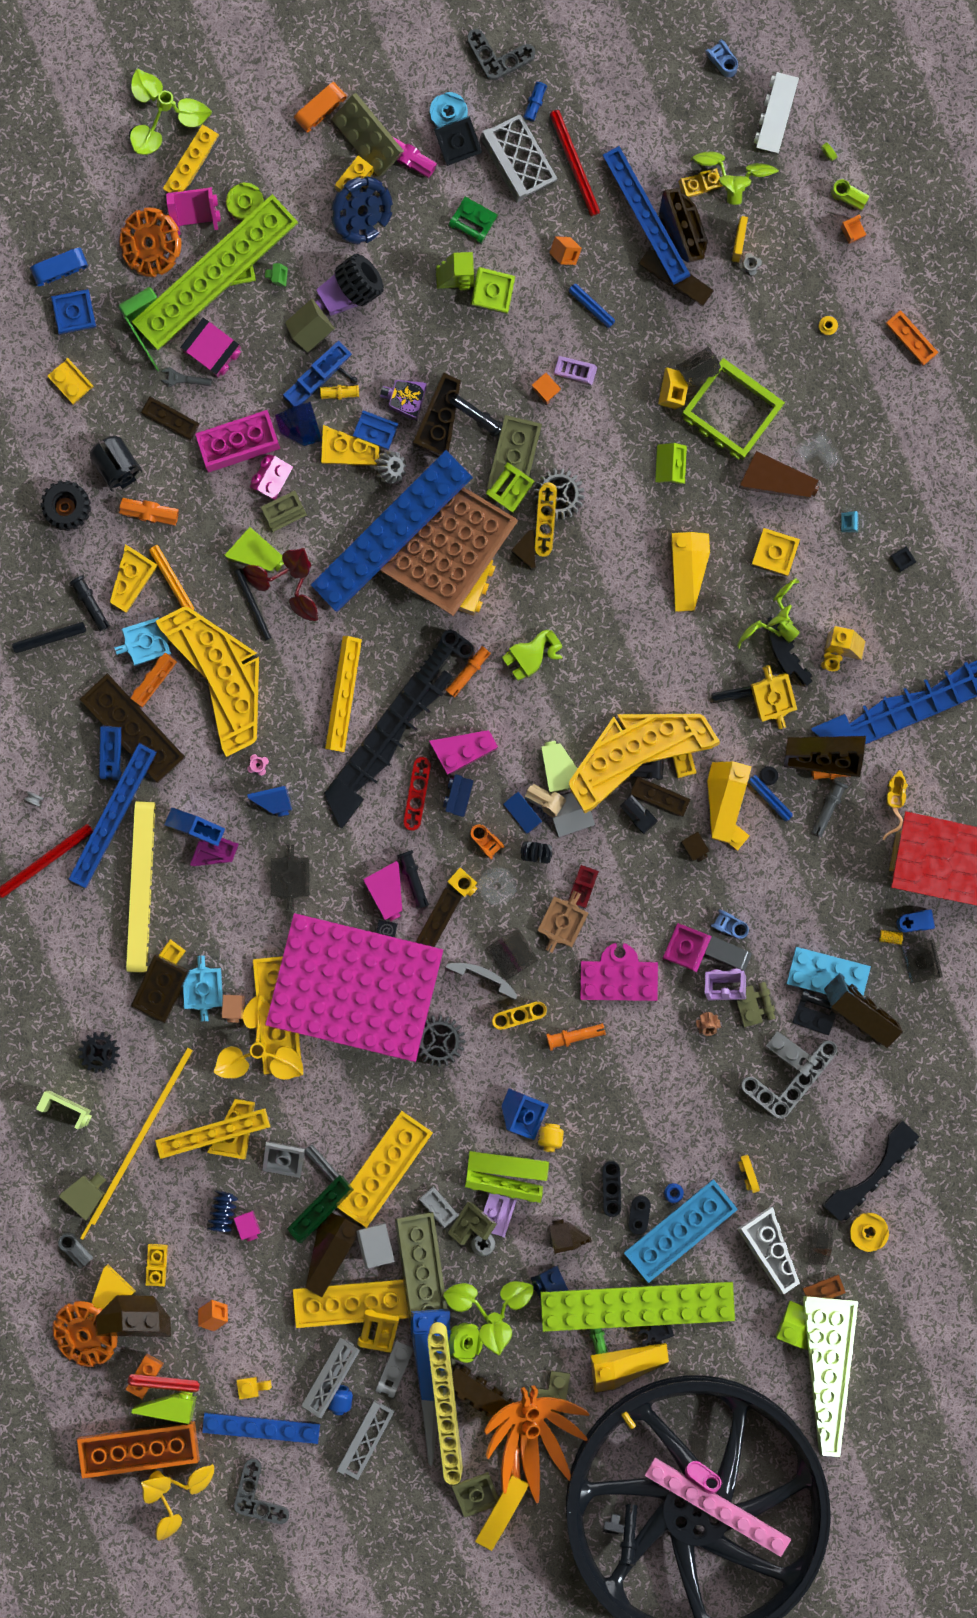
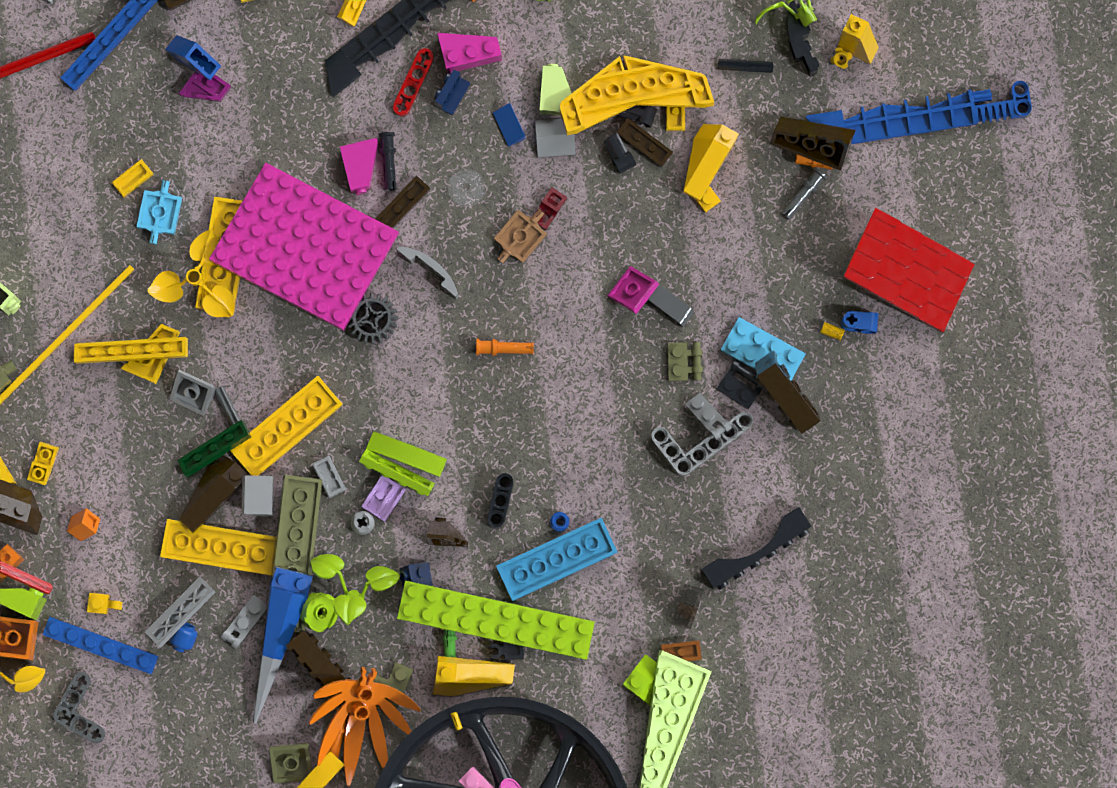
camera: 10 degrees right, 5 degrees down
black gear [78,1032,121,1073] -> none
light yellow beam [126,801,156,973] -> none
dark brown tile [131,954,190,1023] -> none
dark blue piece [207,1191,238,1233] -> none
nougat brick [222,995,245,1023] -> none
dark pink brick [234,1211,261,1242] -> none
bright pink plate [247,754,269,776] -> none
blue slope [247,786,292,817] -> none
clear smoke plate [271,845,310,910] -> none
light grey fence [337,1400,395,1480] -> none
yellow plate [357,1309,399,1353] -> none
black tile [376,920,398,937] -> none
light yellow beam [428,1322,463,1485] -> none
yellow brick [447,868,478,897] -> none
olive plate [448,1201,497,1245] -> none
orange piece [470,824,505,860] -> none
clear smoke slope [486,928,538,980] -> none
yellow beam [492,1002,547,1030] -> none
blue slope [502,1088,549,1140] -> none
black gear [520,841,553,864] -> none
tan piece [525,784,566,817] -> none
yellow head [538,1123,564,1153] -> none
dark pink plate [580,943,658,1001] -> none
black plate [629,1195,651,1234] -> none
dark brown brick [681,832,709,863] -> none
nougat gear [696,1012,721,1036] -> none
lavender window [705,969,746,1000] -> none
medium blue piece [711,909,749,939] -> none
yellow plate [738,1154,760,1193] -> none
white wedge [738,1207,800,1294] -> none
blue axle [748,775,793,821] -> none
yellow plate [751,665,797,729] -> none
black plate [759,766,778,785] -> none
yellow plate [850,1213,889,1252] -> none
yellow animal [883,770,908,840] -> none
clear smoke slope [902,939,943,983] -> none

